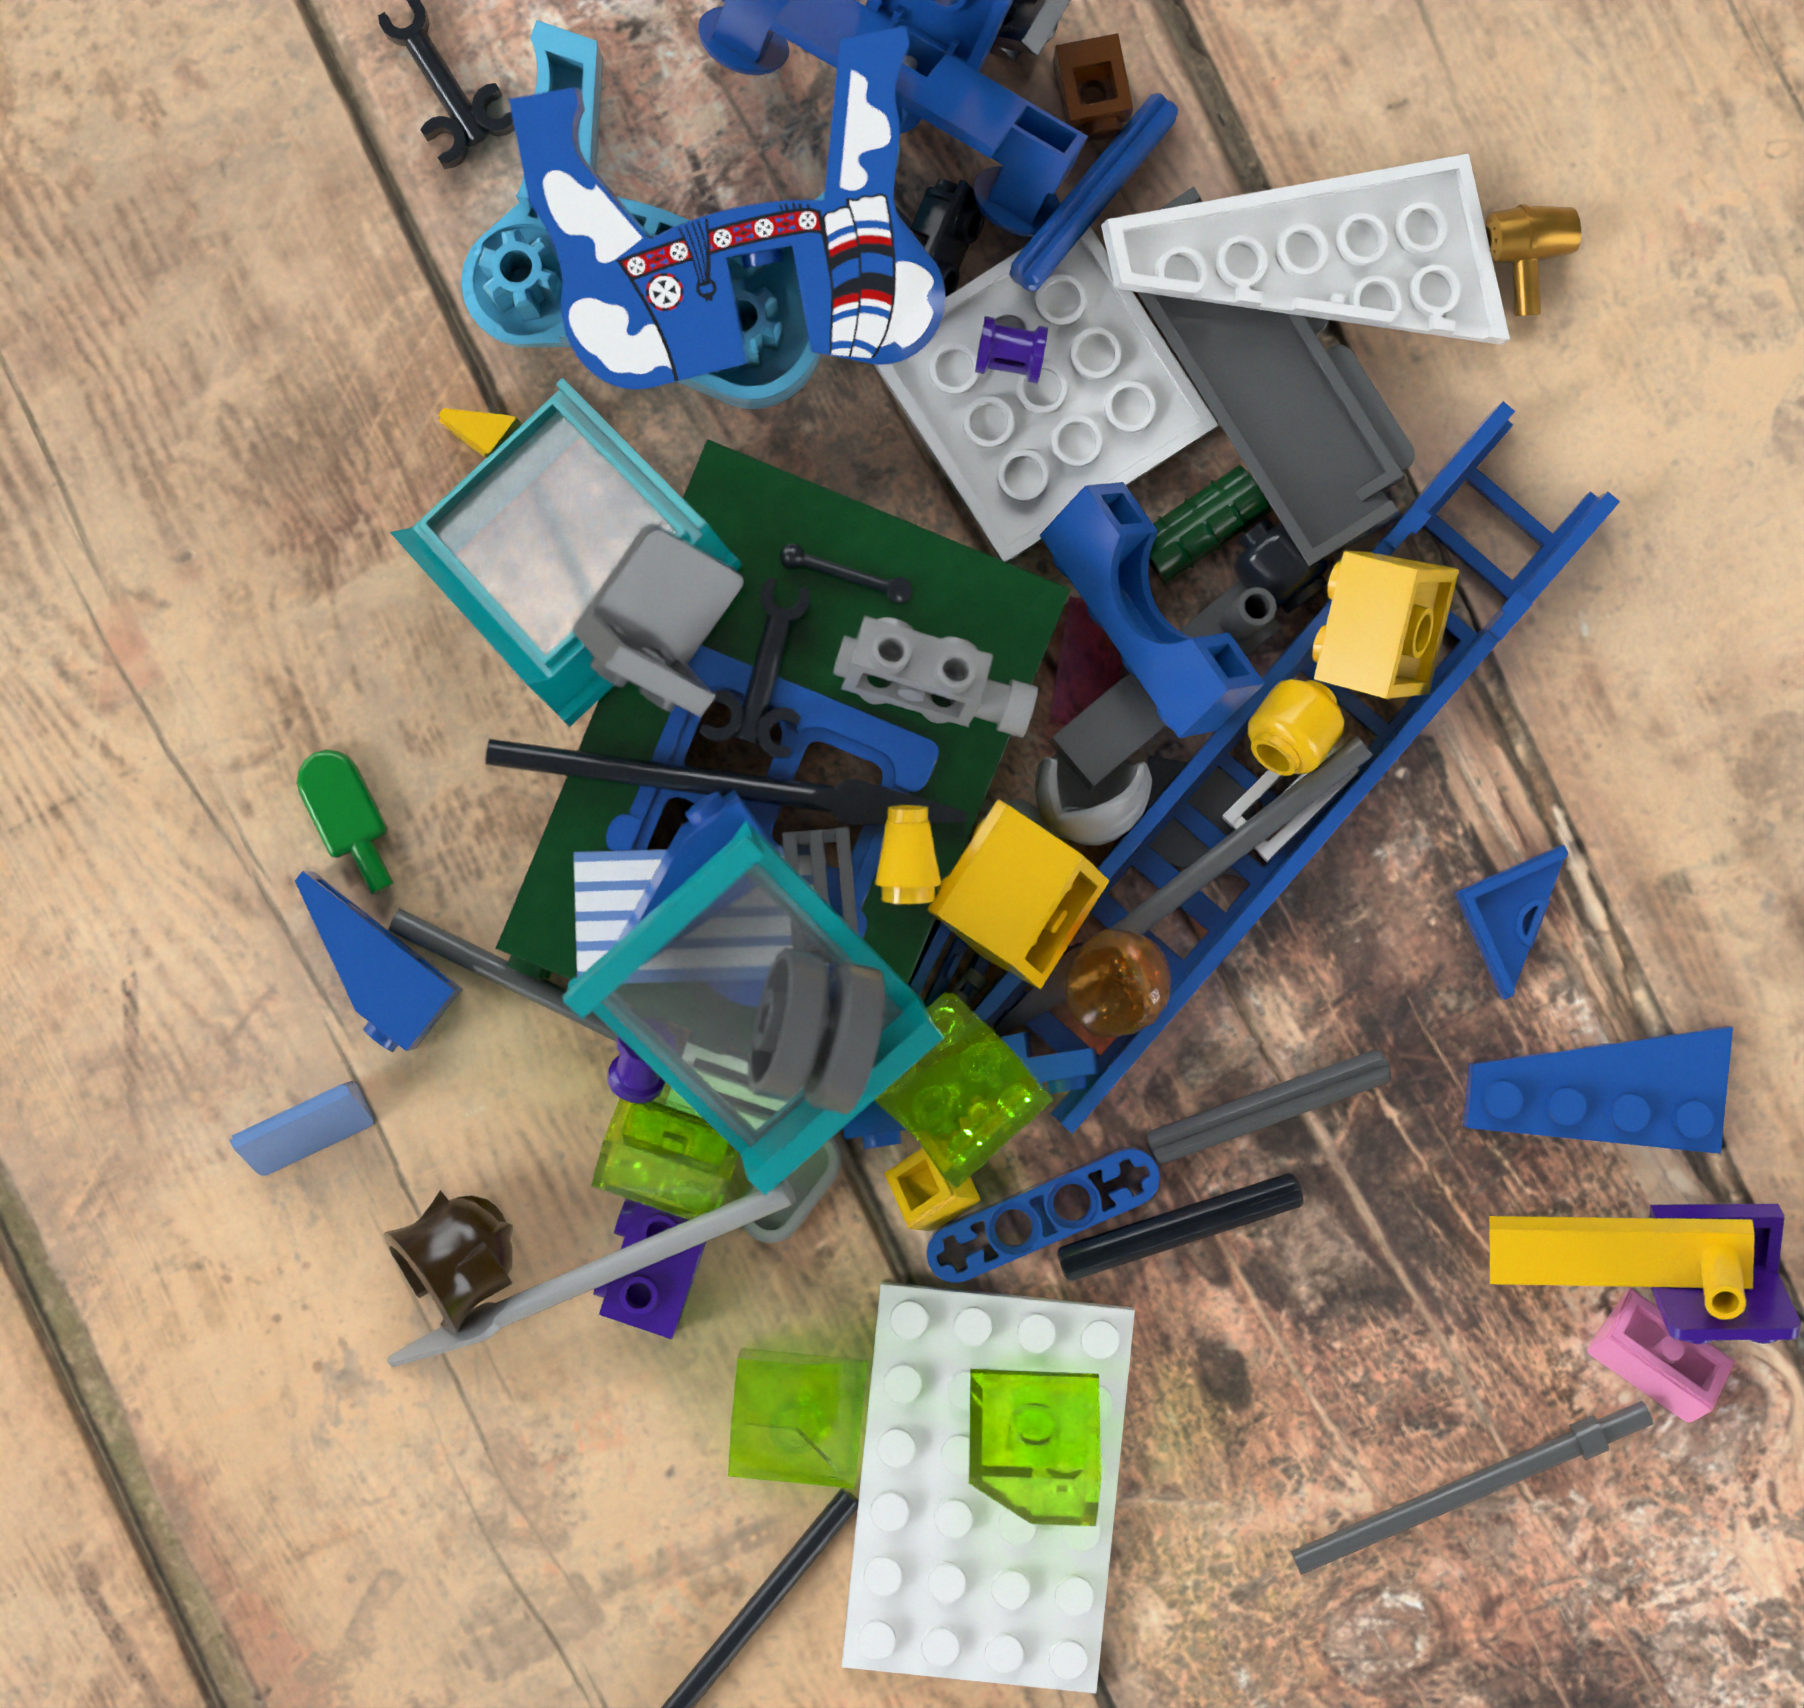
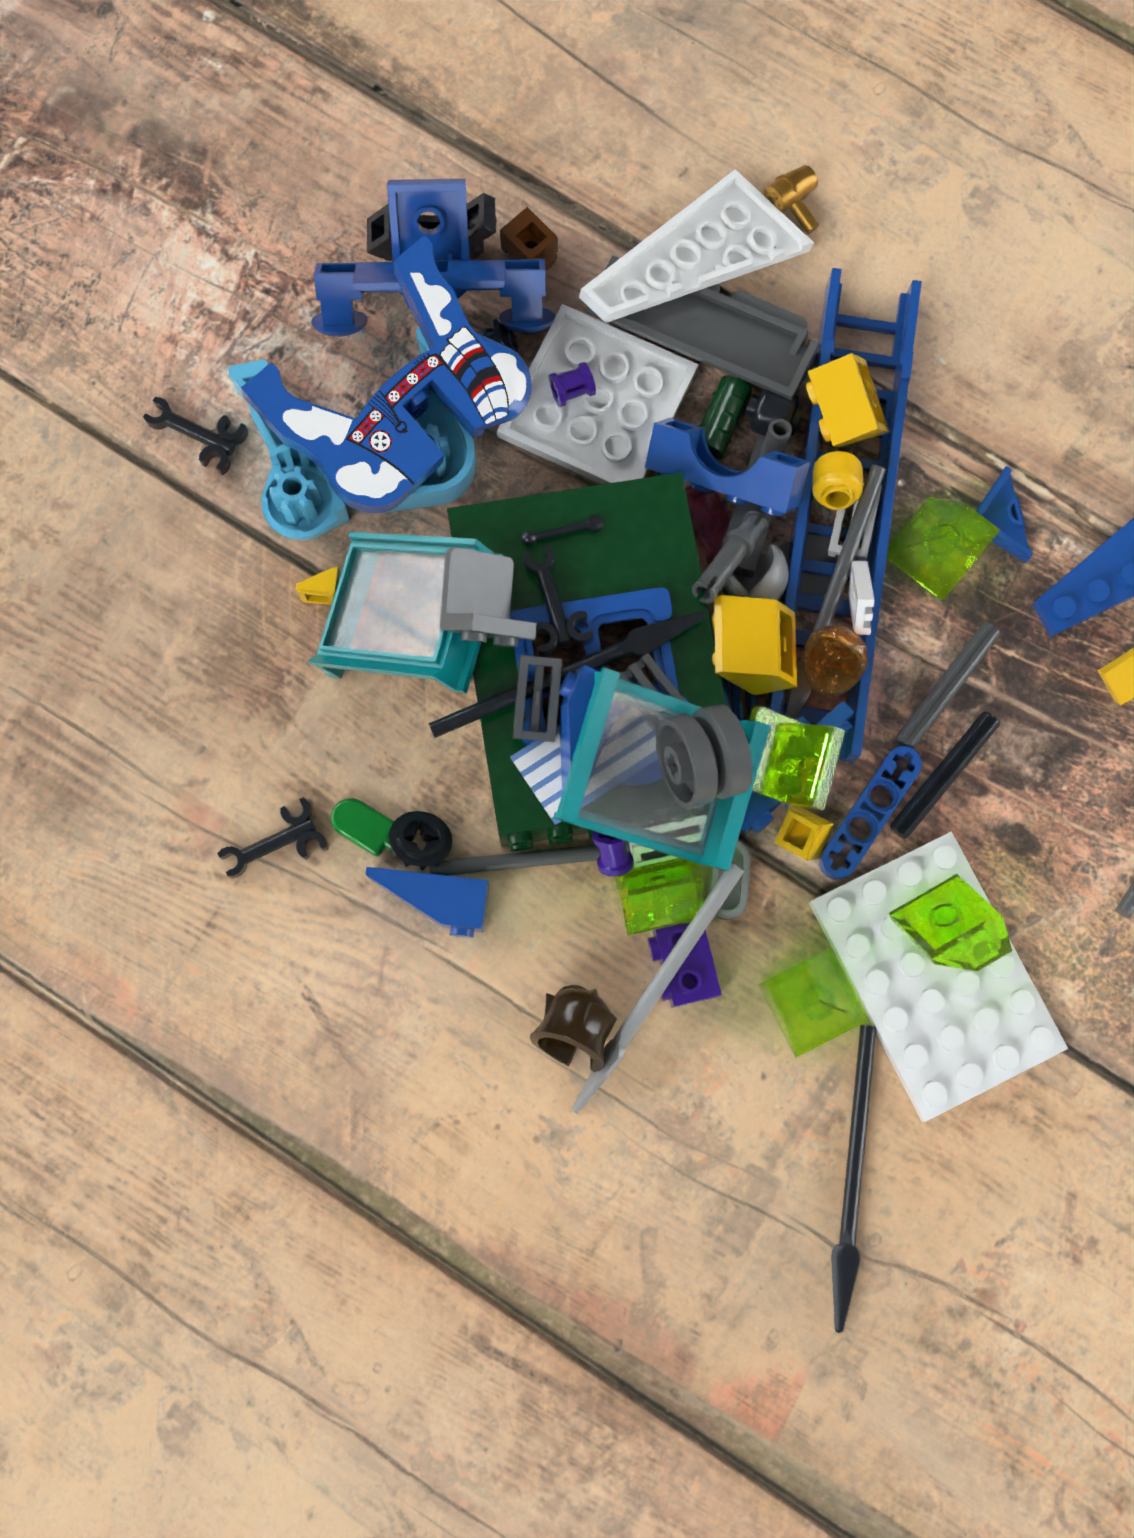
camera: 30 degrees left, 10 degrees down
medium blue slope [230,1081,374,1176] -> none
light grey brick [833,616,1038,738] -> none
yellow cone [875,805,941,904] -> none
blue axle [1009,93,1178,292] -> none
none -> black bar [217,797,328,878]
none -> black gear [388,811,452,871]
none -> dark grey tile [512,655,562,742]
none -> dark grey pin [692,511,767,603]
none -> white tile [848,561,874,635]
none -> clear neon green slope [886,497,1000,601]

